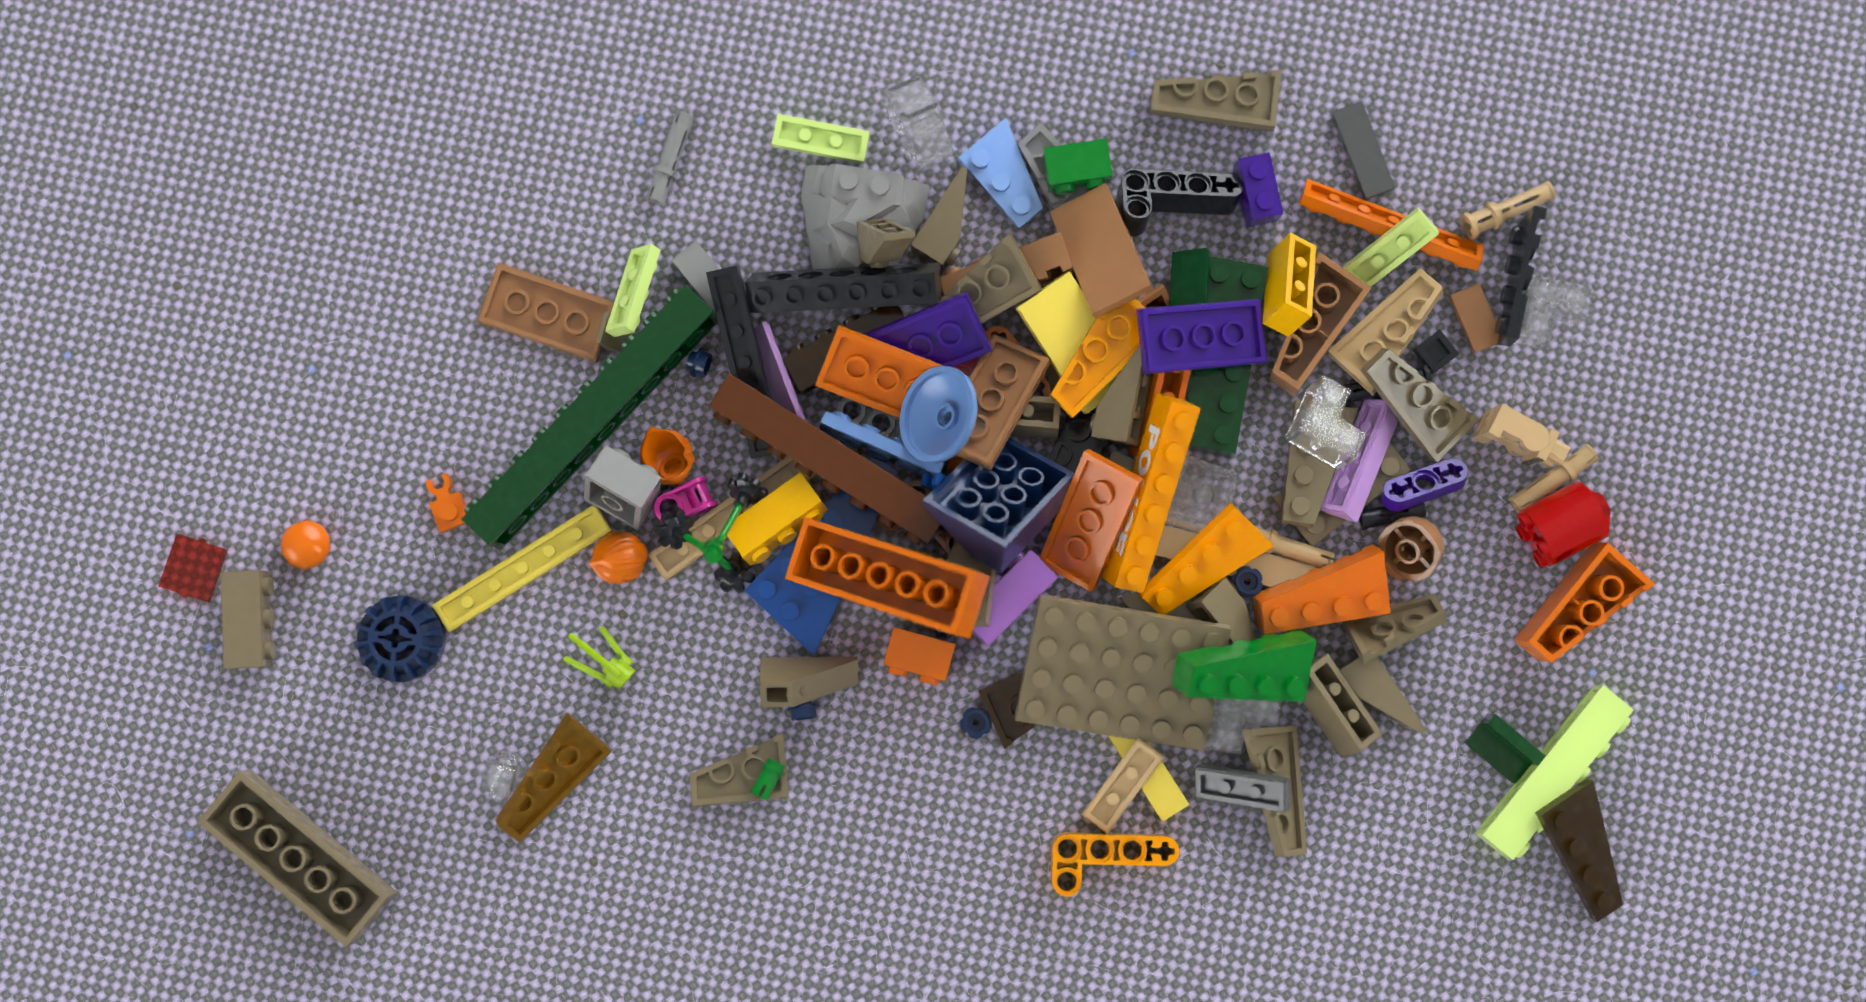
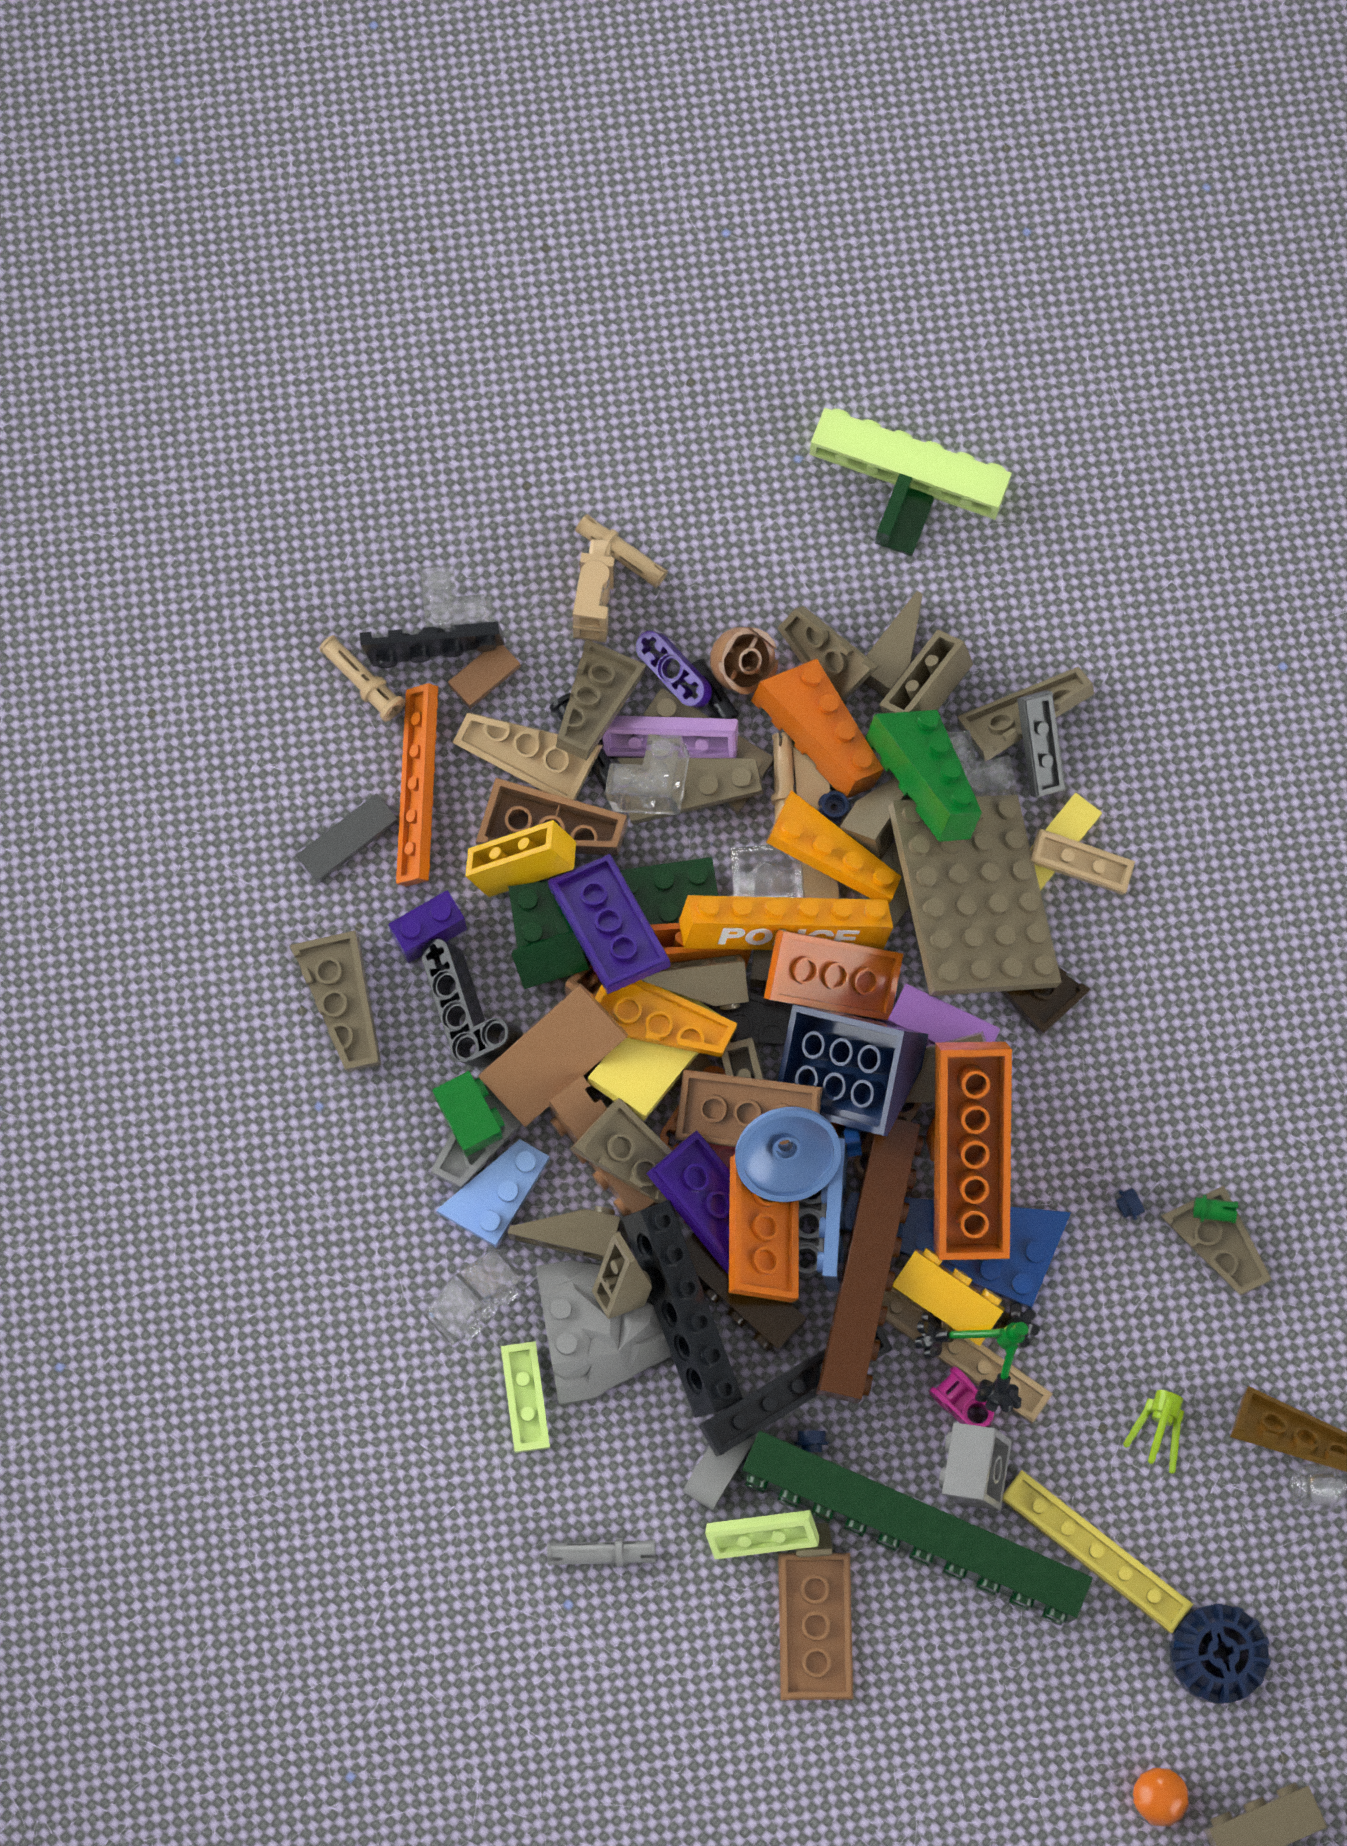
camera: 110 degrees left, 10 degrees down
orange plate [426,473,466,533] -> none
orange hair [589,531,648,585] -> none
orange hair [640,426,695,485] -> none
lavender slope [754,321,806,421] -> none
dark tan slope [759,656,858,707] -> none
orange brick [883,627,956,686] -> none
dark blue plate [960,707,992,739] -> none
light orange beam [1051,832,1180,897] -> none
yellowish green plate [1343,207,1439,287] -> none
black plate [1413,329,1459,375] -> none
orange wedge [1514,542,1655,663] -> none
red cylinder [1515,481,1611,568] -> none
dark brown wing [1535,778,1623,922] -> none

